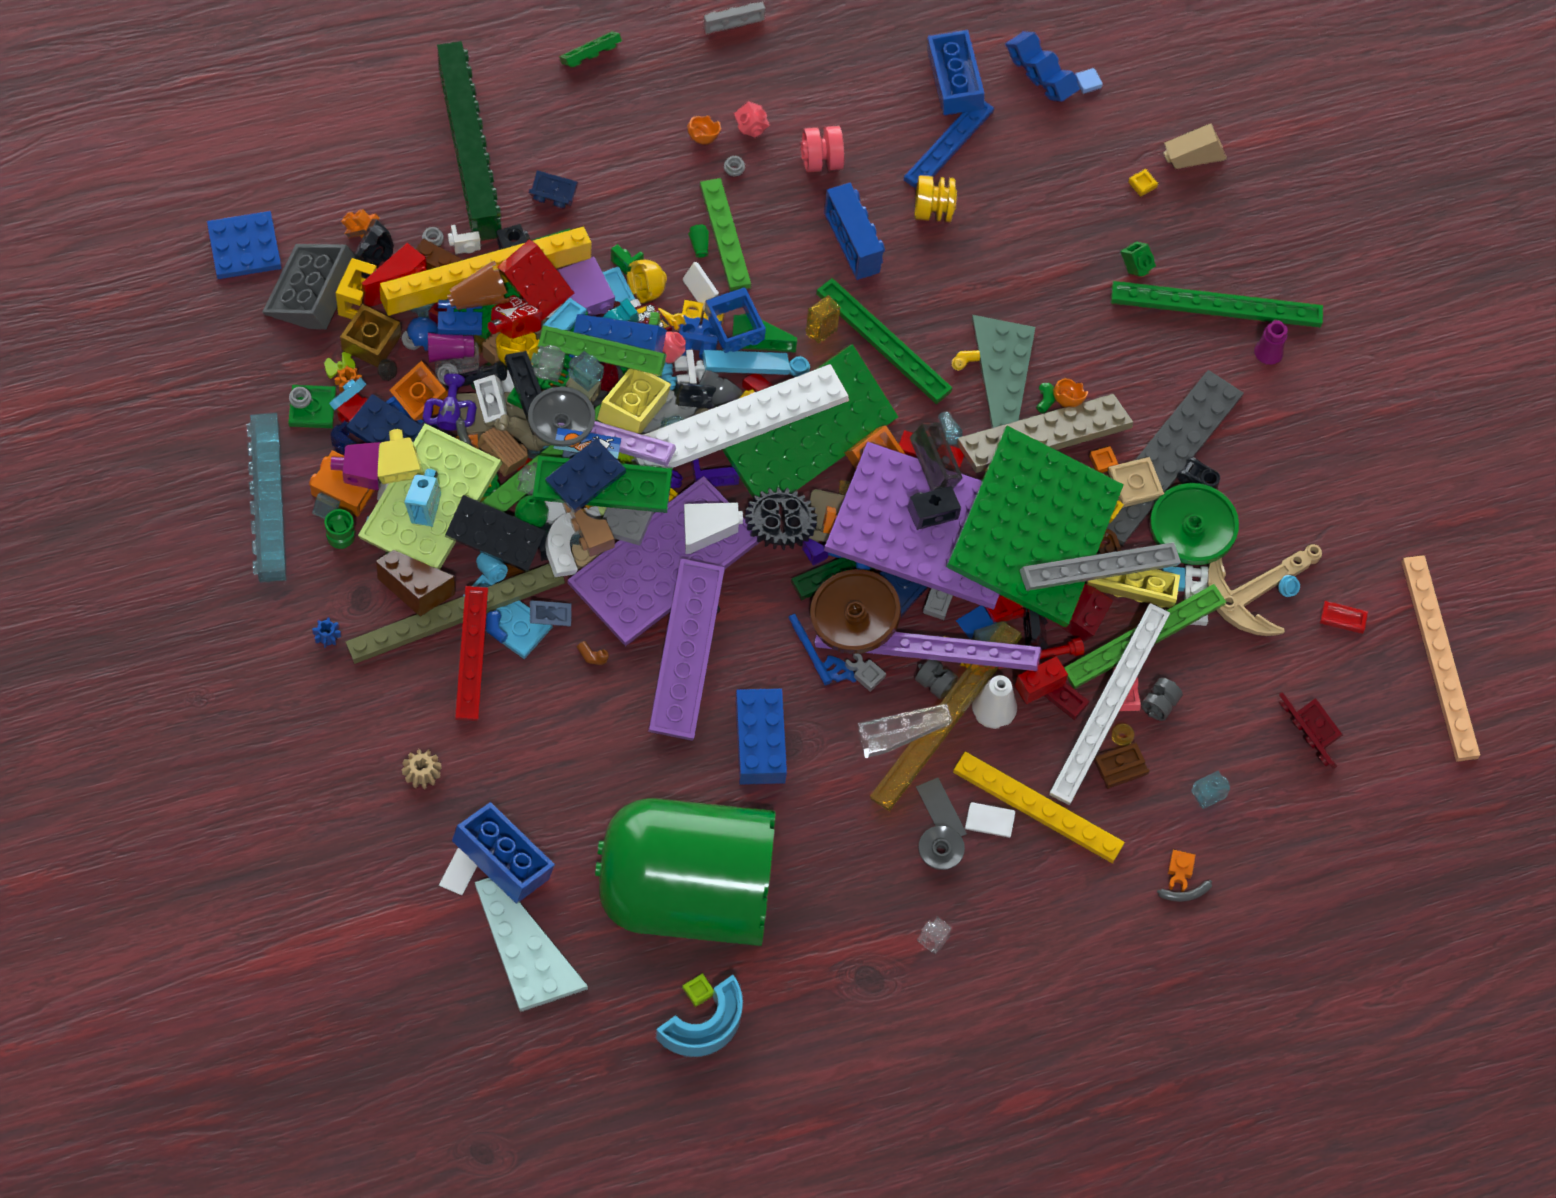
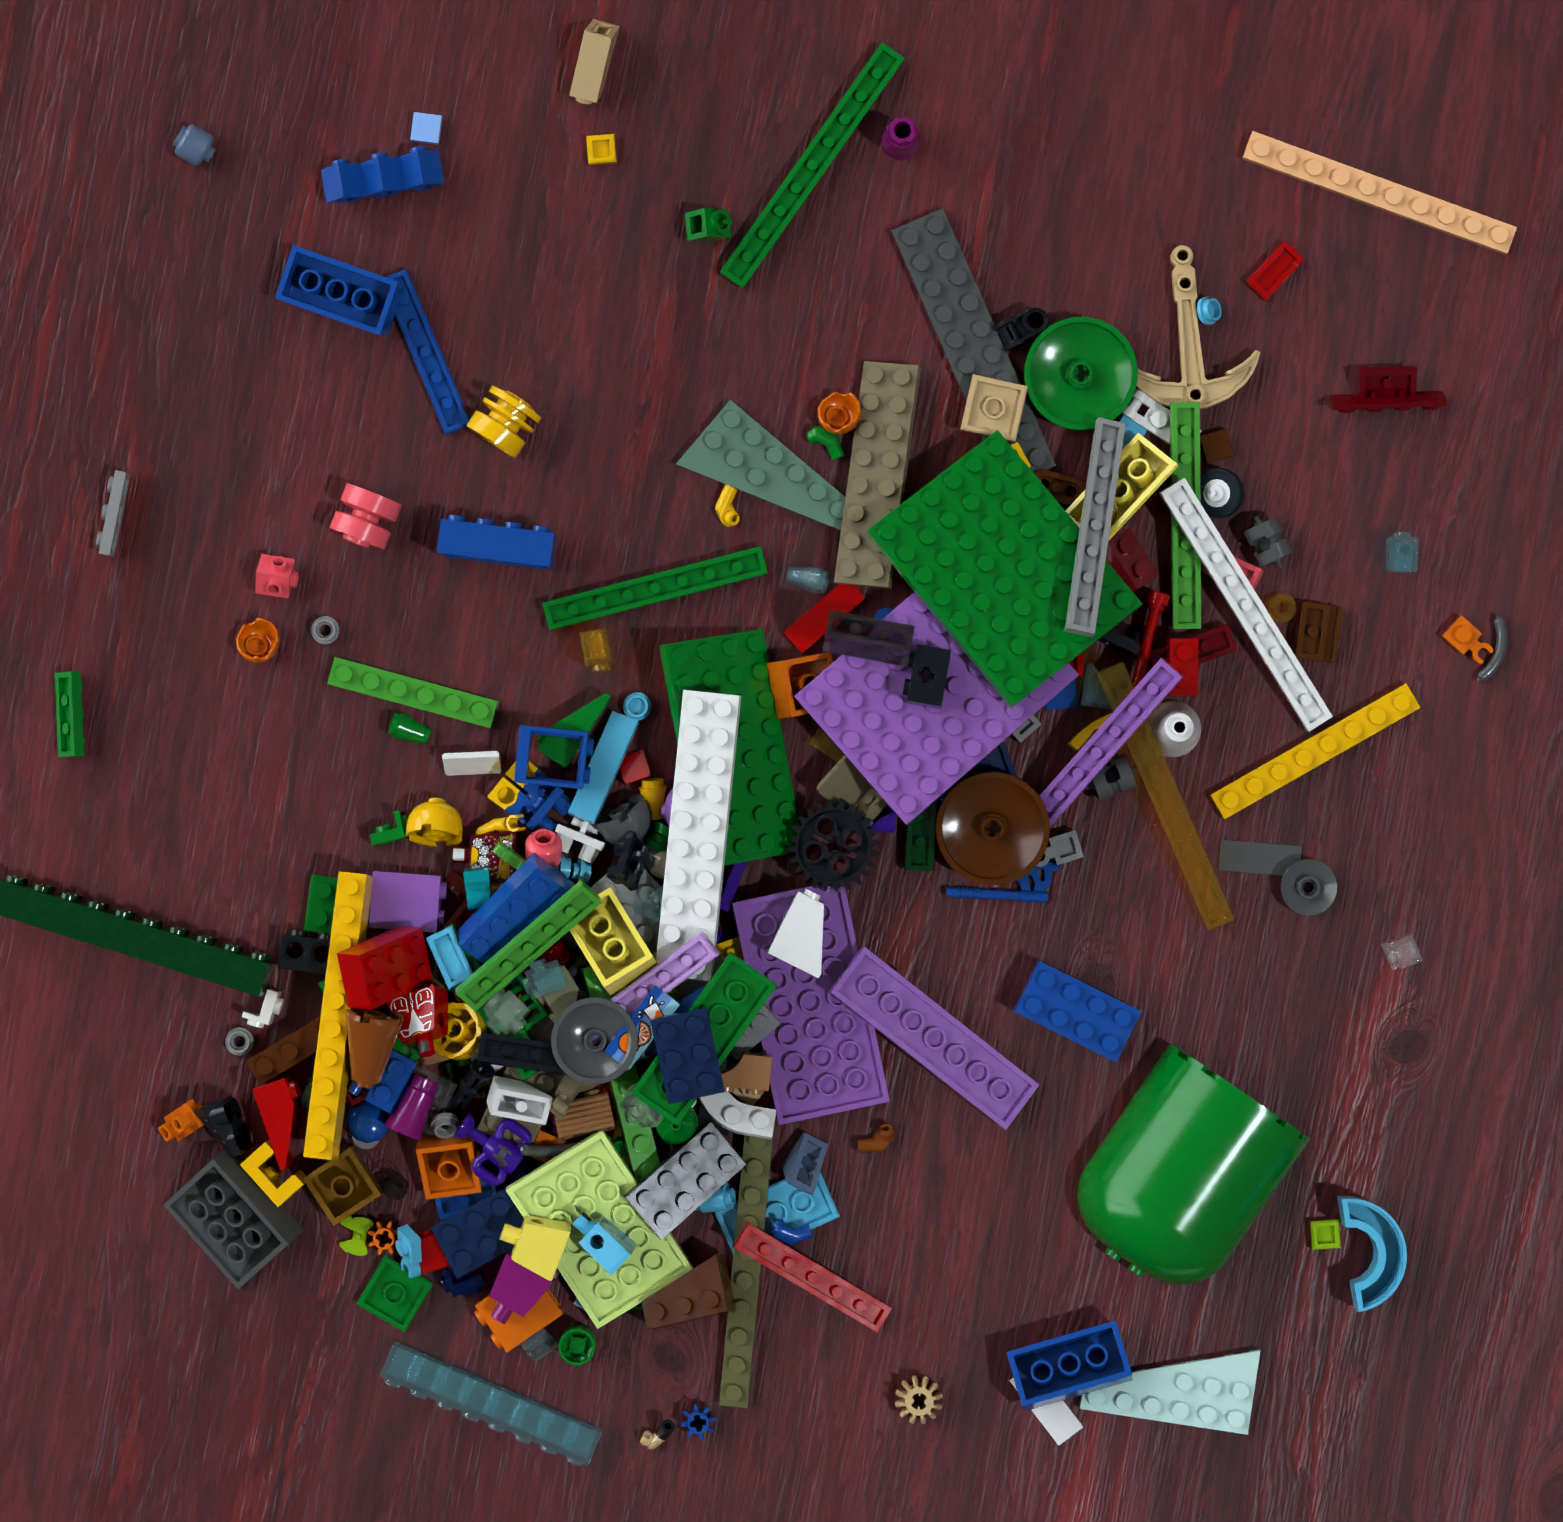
camera: 55 degrees left, 25 degrees up
blue plate [207,211,281,279] -> none
light grey plate [289,387,311,408] -> none
dark blue bracket [528,170,578,209] -> none
medium azure tile [602,266,635,308] -> none
orange plate [822,506,837,534] -> none
clear slope [858,703,952,758] -> none
white slope [965,802,1015,838] -> none
orange plate [1089,446,1119,473] -> none
none -> arm [640,1419,675,1450]
none -> reddish brown tile [1200,428,1234,464]
none -> black wheel [1200,468,1245,519]

